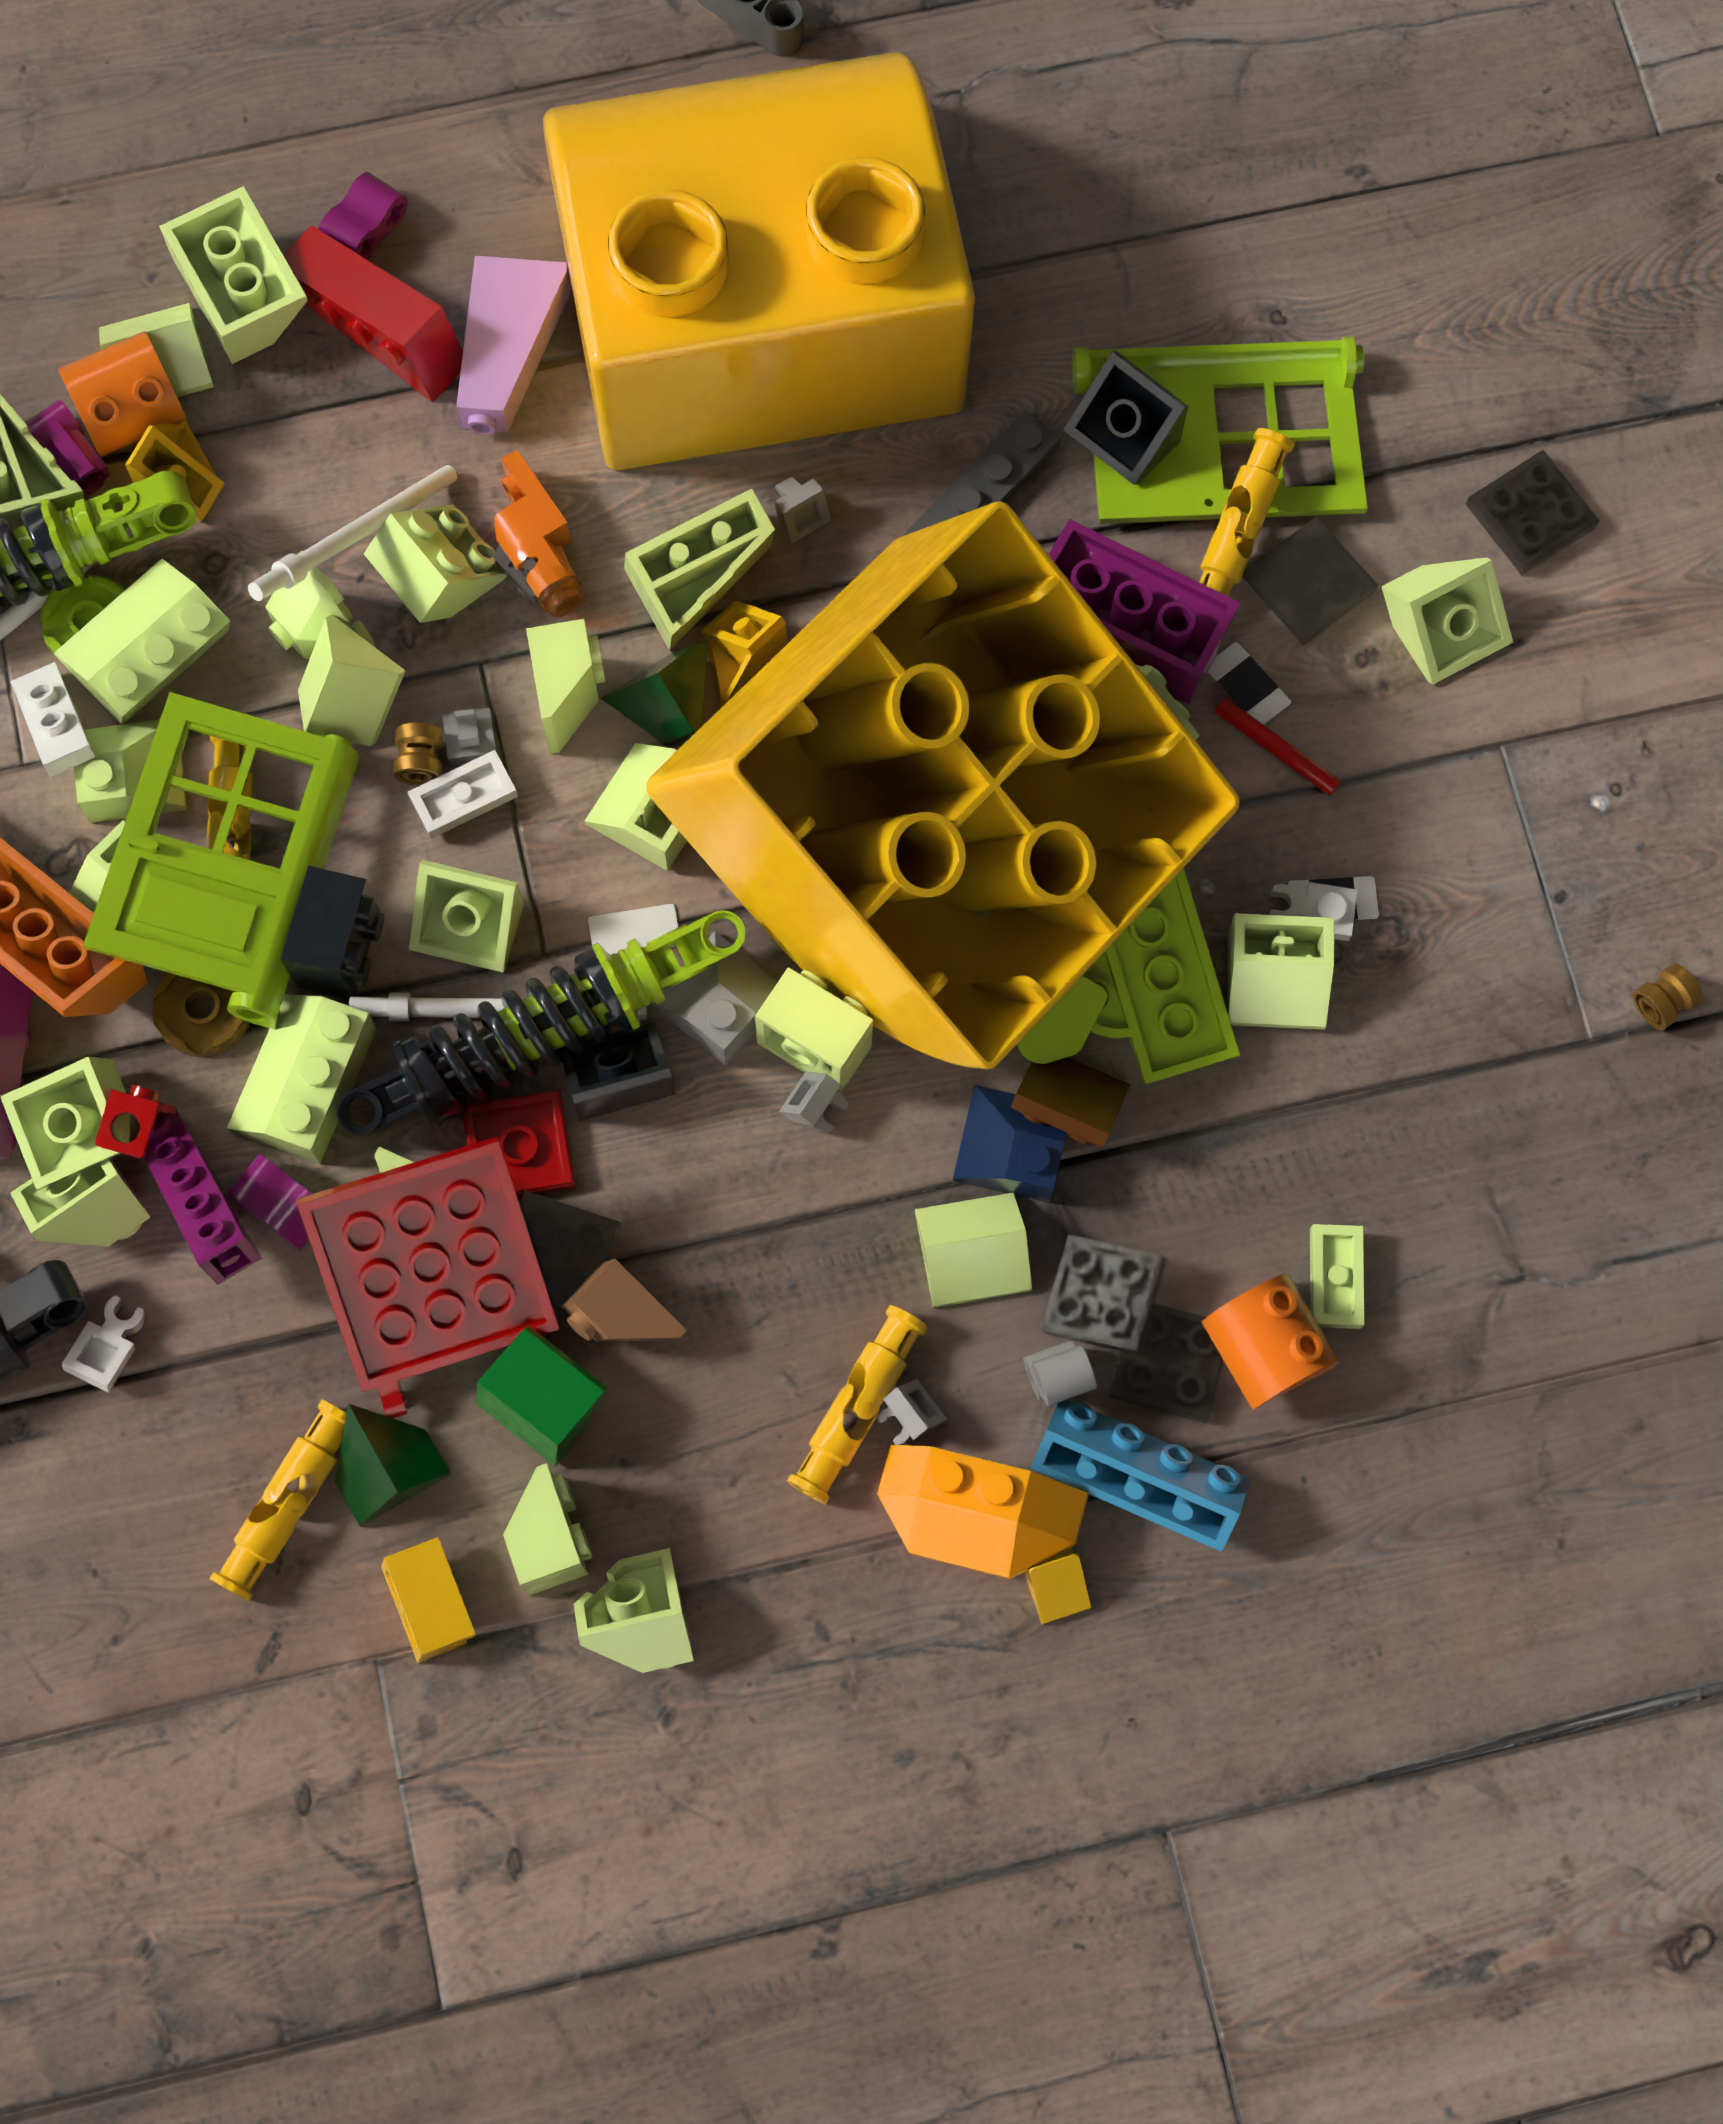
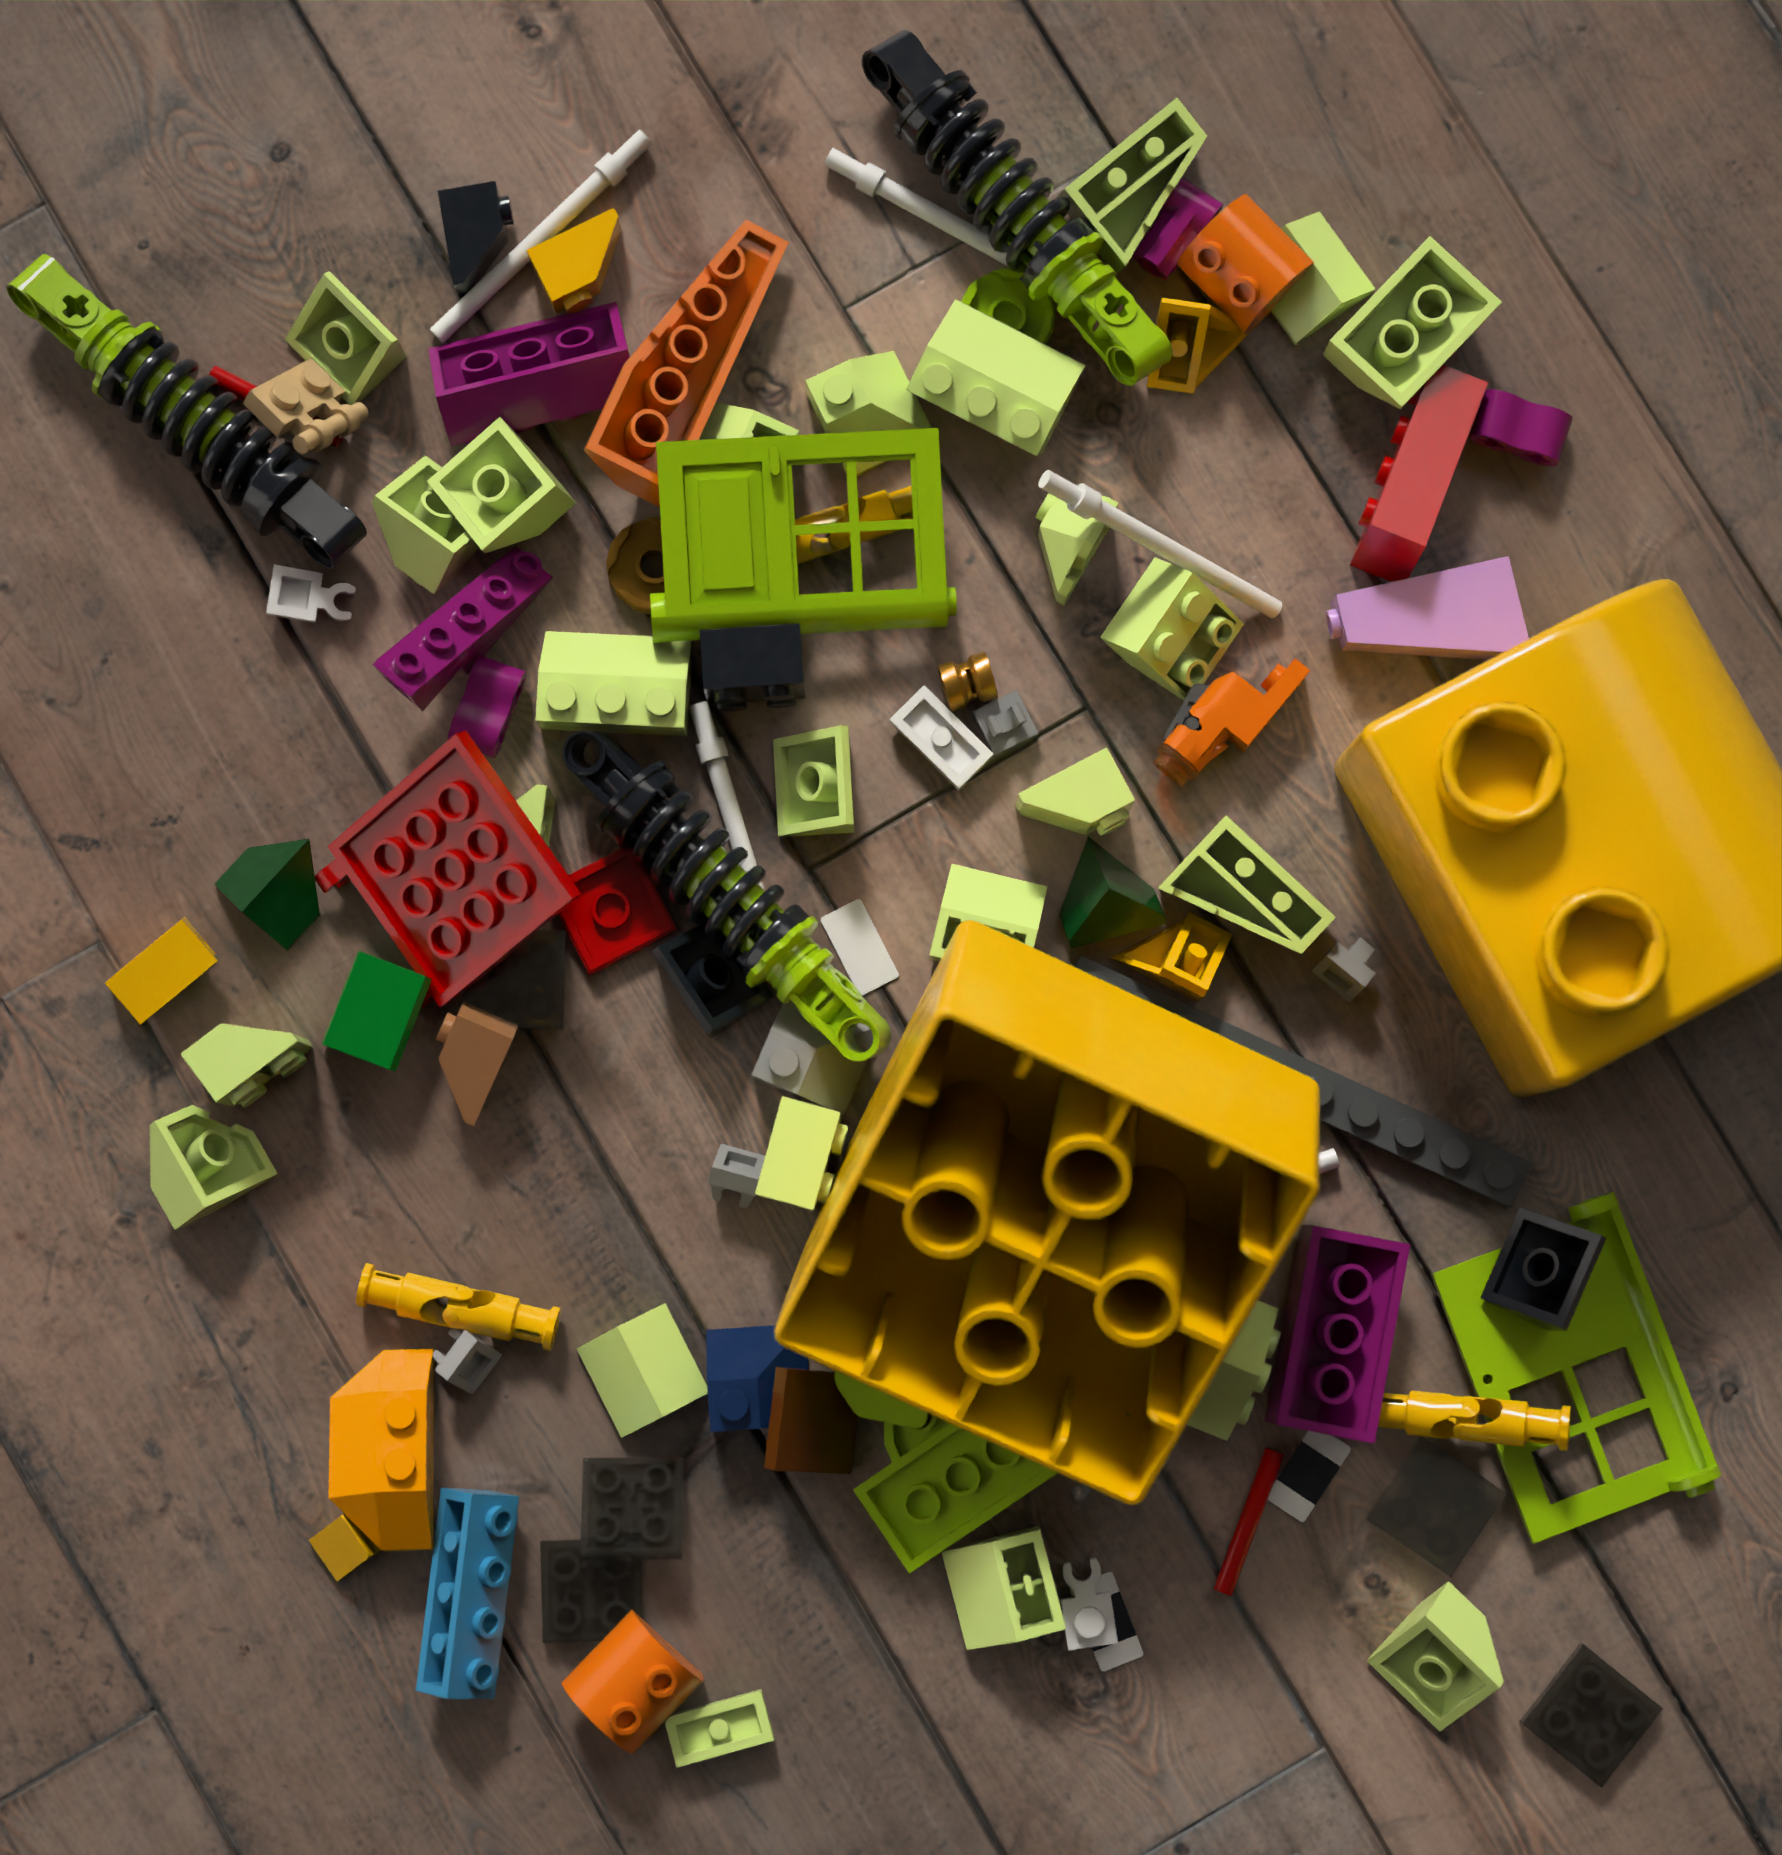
camera: 75 degrees right, 10 degrees up
white plate [10,662,95,777] -> none
red bracket [95,1084,177,1158] -> none
yellow piece [209,1399,346,1602] -> none
yellowish green slope [298,614,405,746] -> none
light grey axle [1023,1340,1097,1406] -> none

